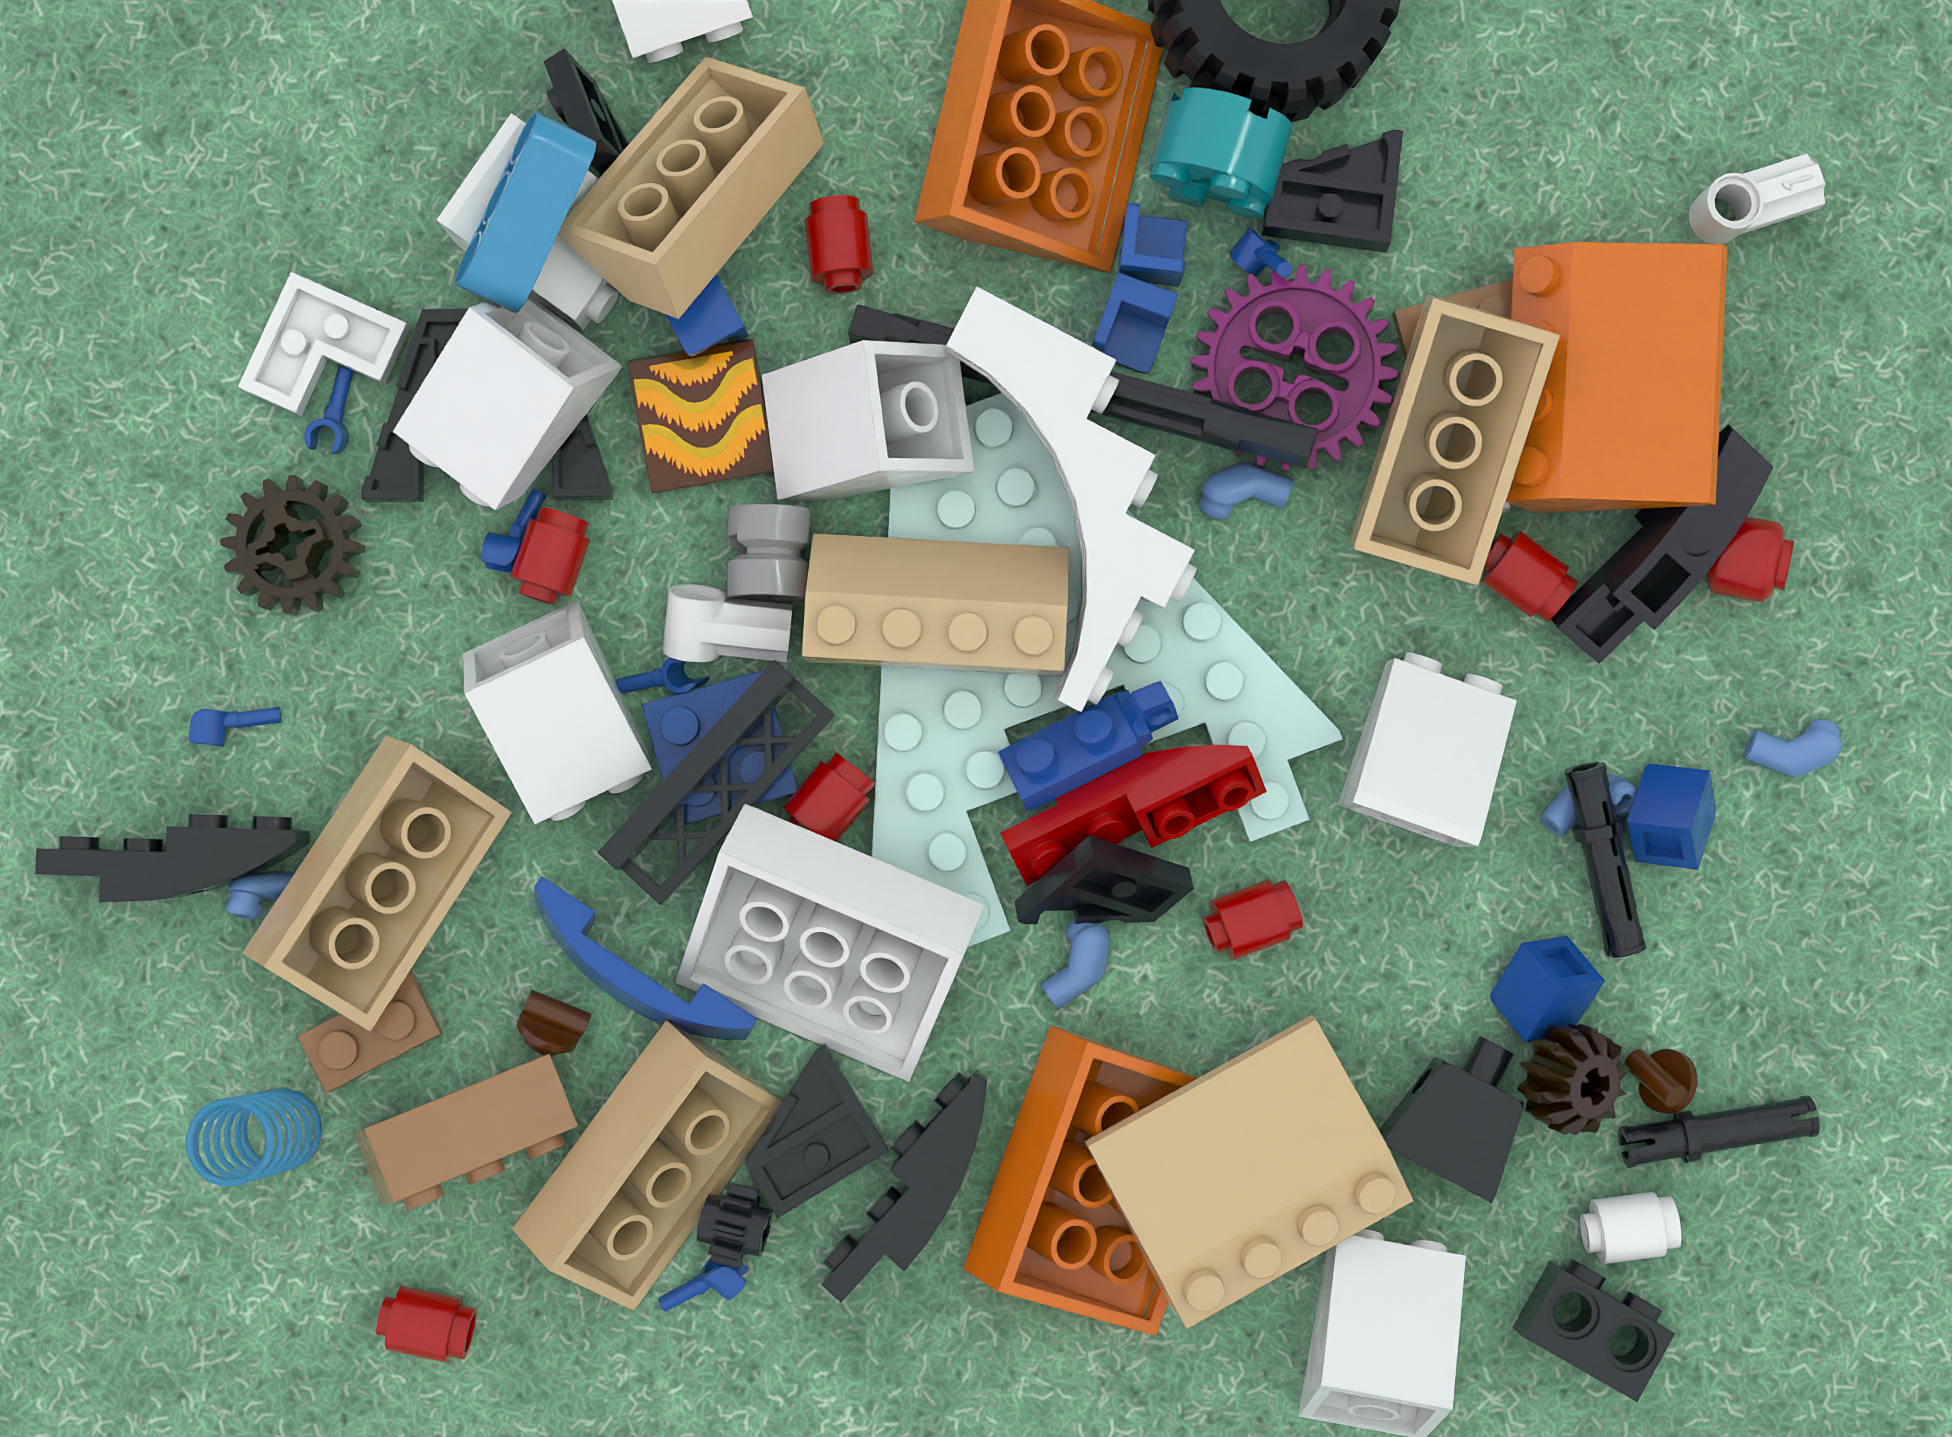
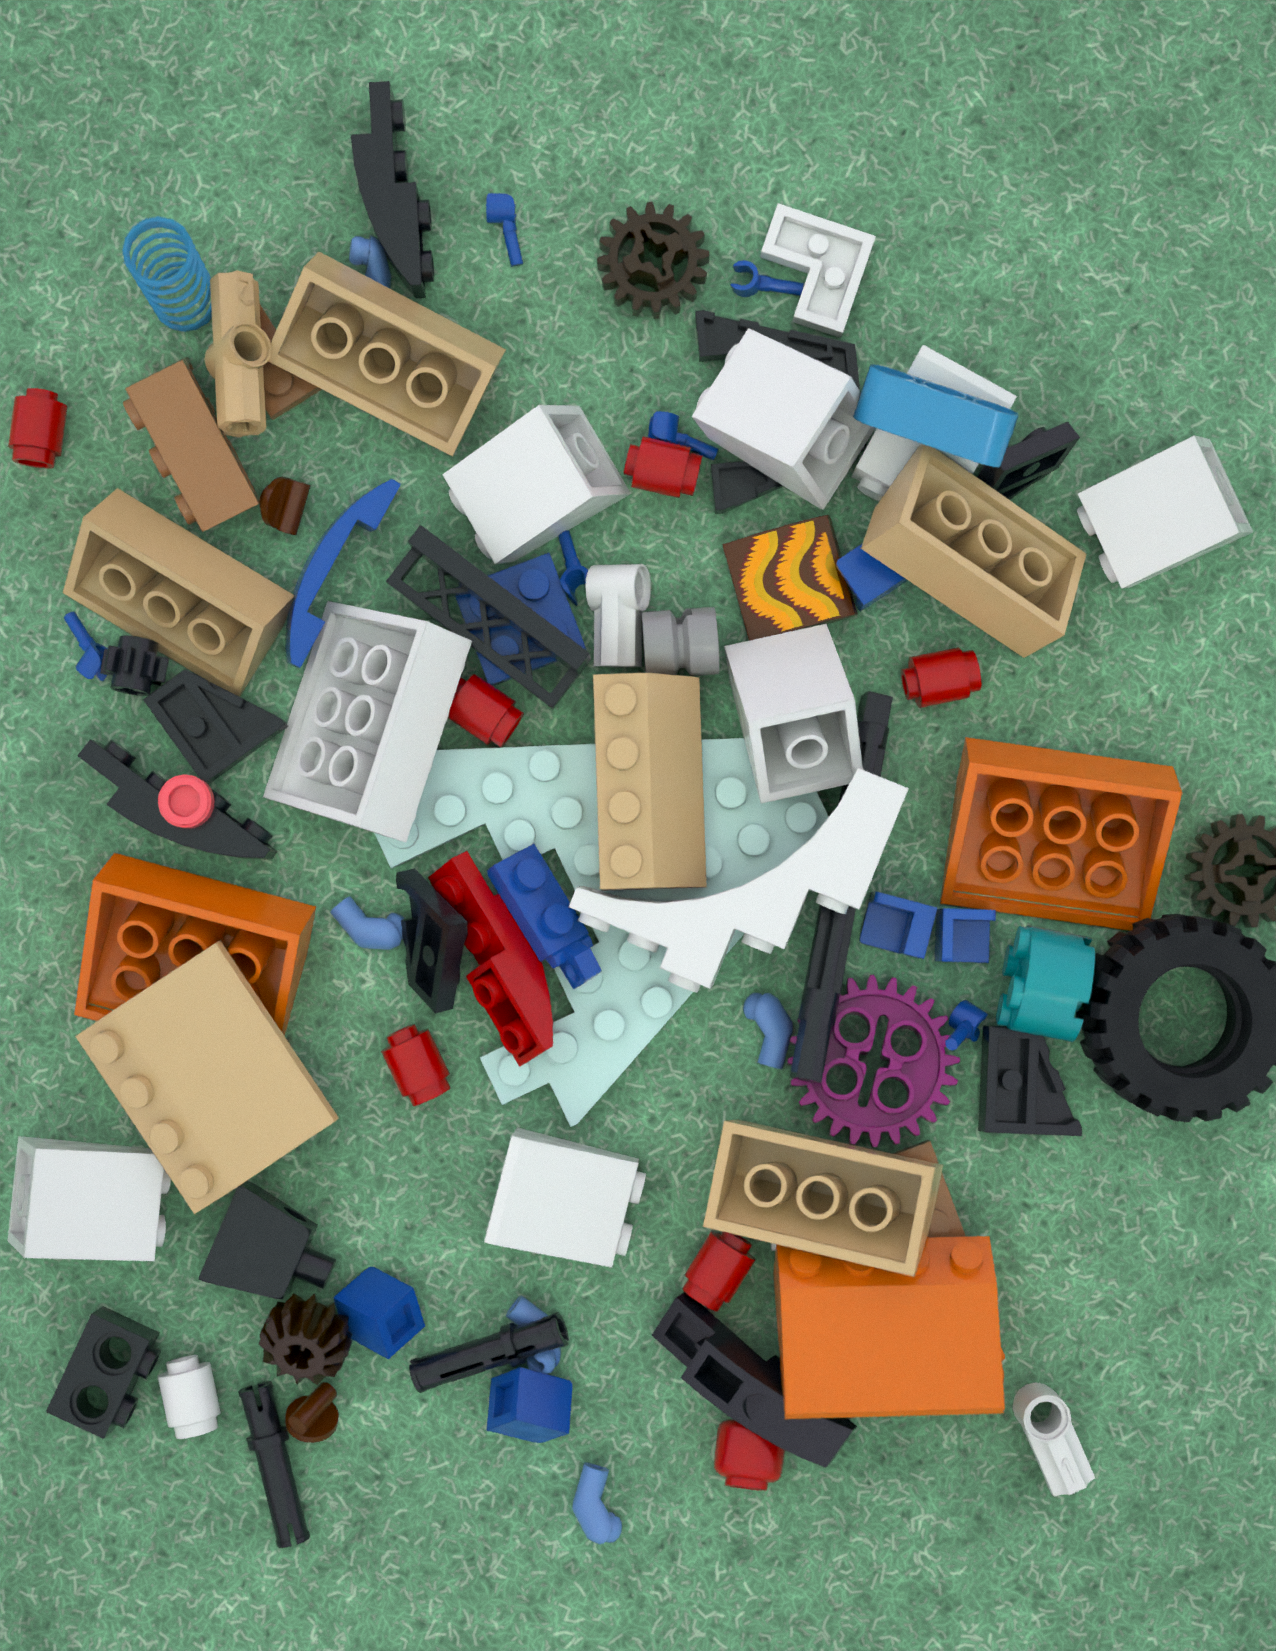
camera: 90 degrees right, 0 degrees up
none -> coral tile [158,775,215,829]
none -> tan piece [204,270,272,438]

